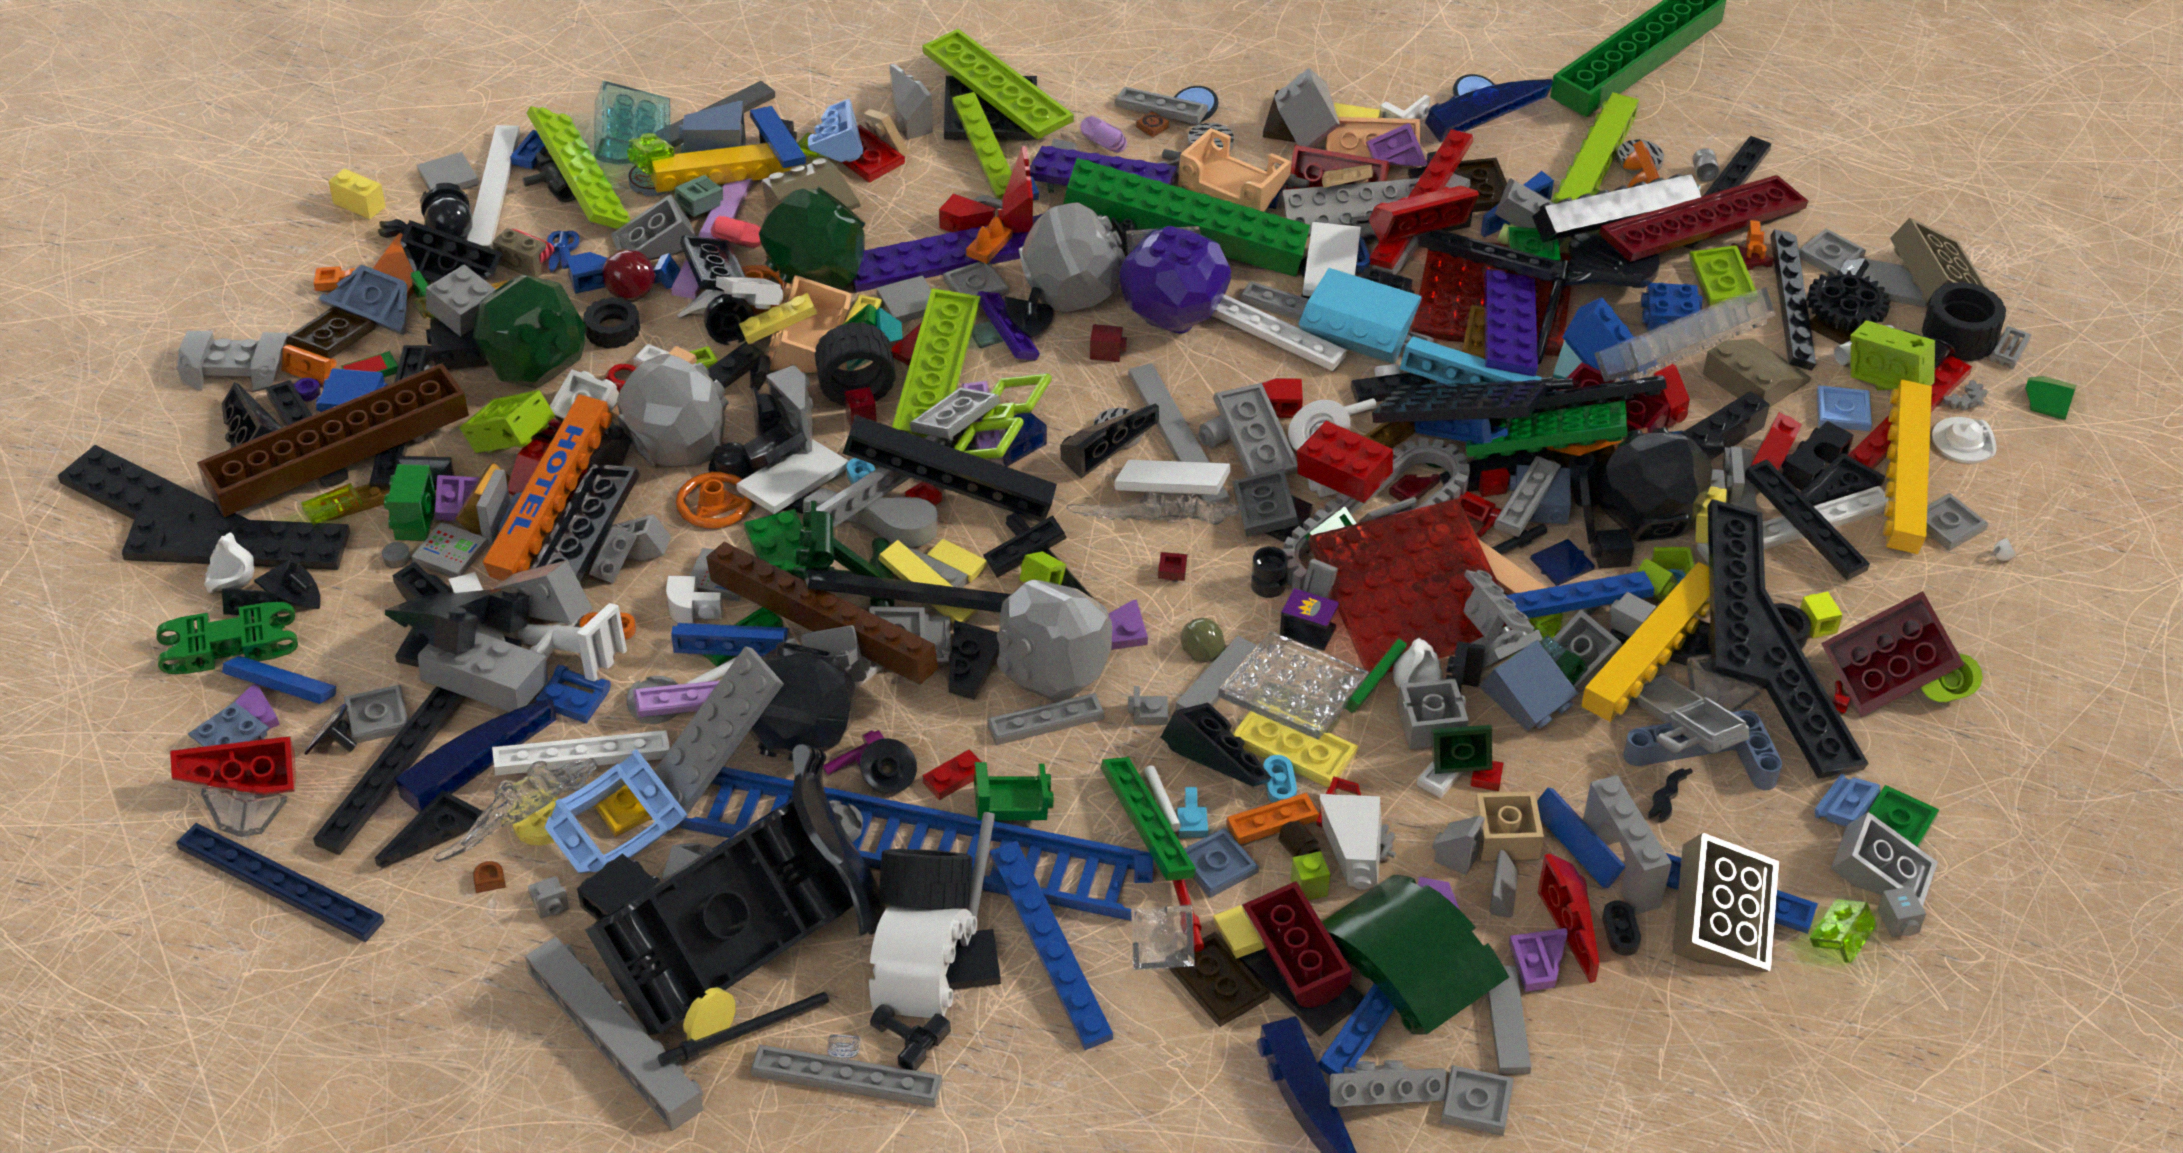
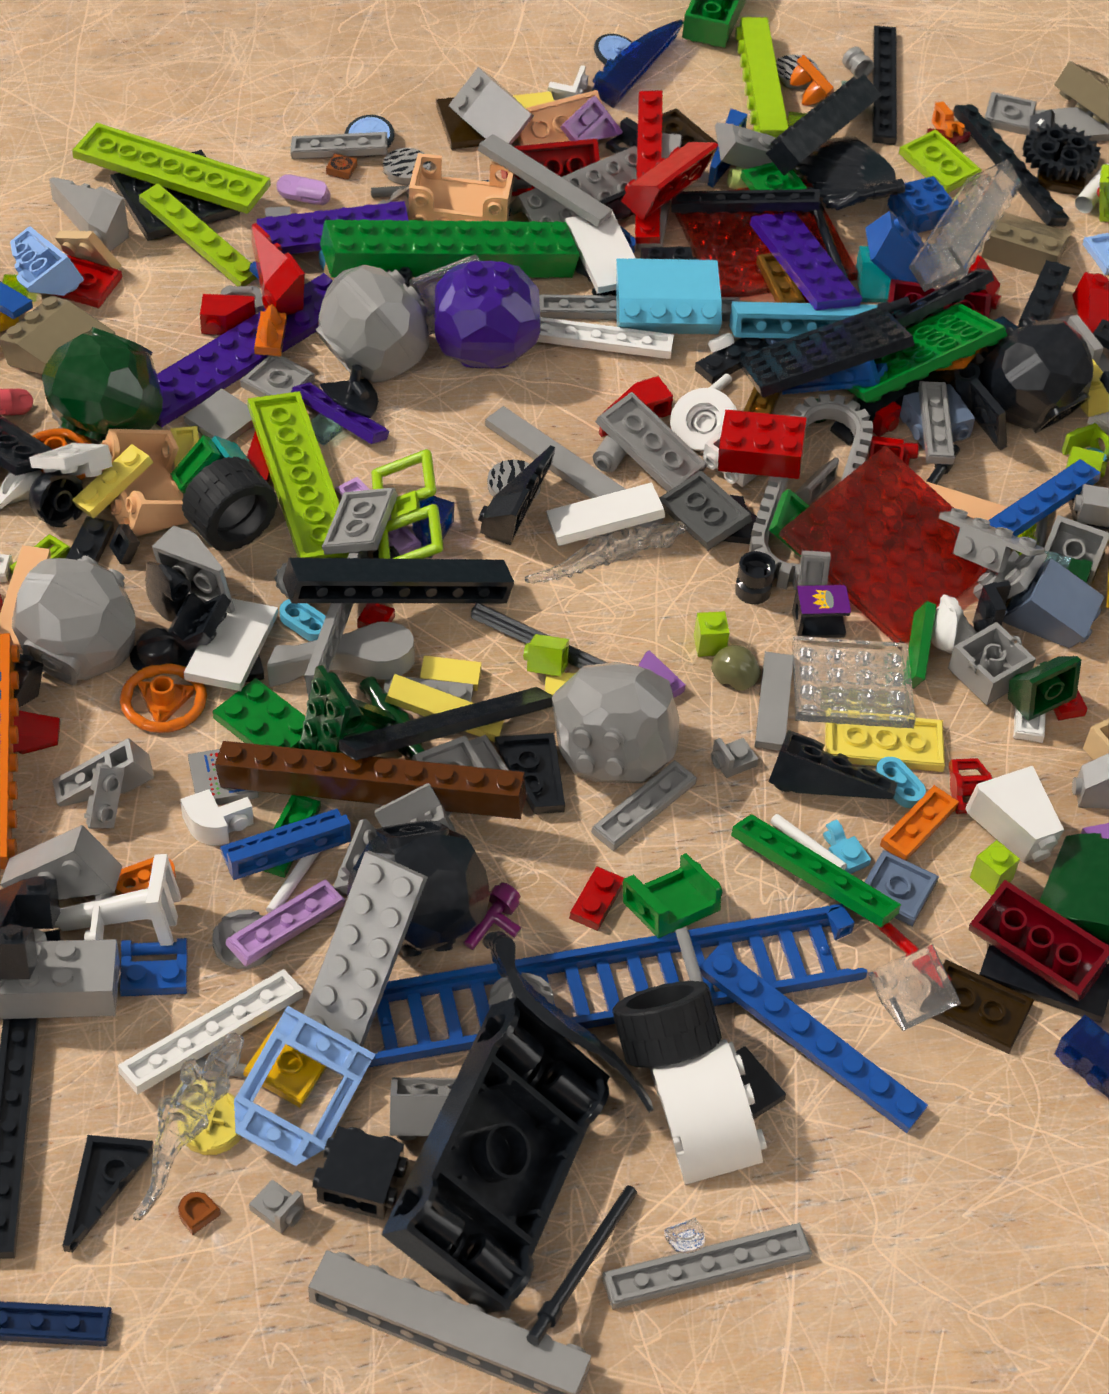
camera: 30 degrees left, 5 degrees up
clear blue slope [395,698,557,813] -> none
black plate [531,464,640,583] -> none
light yellow tile [683,987,736,1040] -> none
dark red brick [845,387,877,427] -> none
black dish [860,738,917,794] -> none
black bar [870,1004,951,1071] -> none
black tile [983,515,1067,578] -> none
dark red brick [1090,324,1127,362] -> none
dark red plate [1158,552,1188,581] -> none
light yellow tile [1213,905,1264,959] -> none
dark brown brick [1278,821,1321,857] -> none
tan wing [1322,164,1373,188] -> none
dark red tile [1389,474,1440,502] -> none
clear blue piece [1530,539,1595,586] -> none
black brick [1590,529,1634,569] -> none
dark red plate [1599,175,1809,262] -> none
none -> light grey tile [478,134,613,227]
none -> lime brick [694,611,730,657]

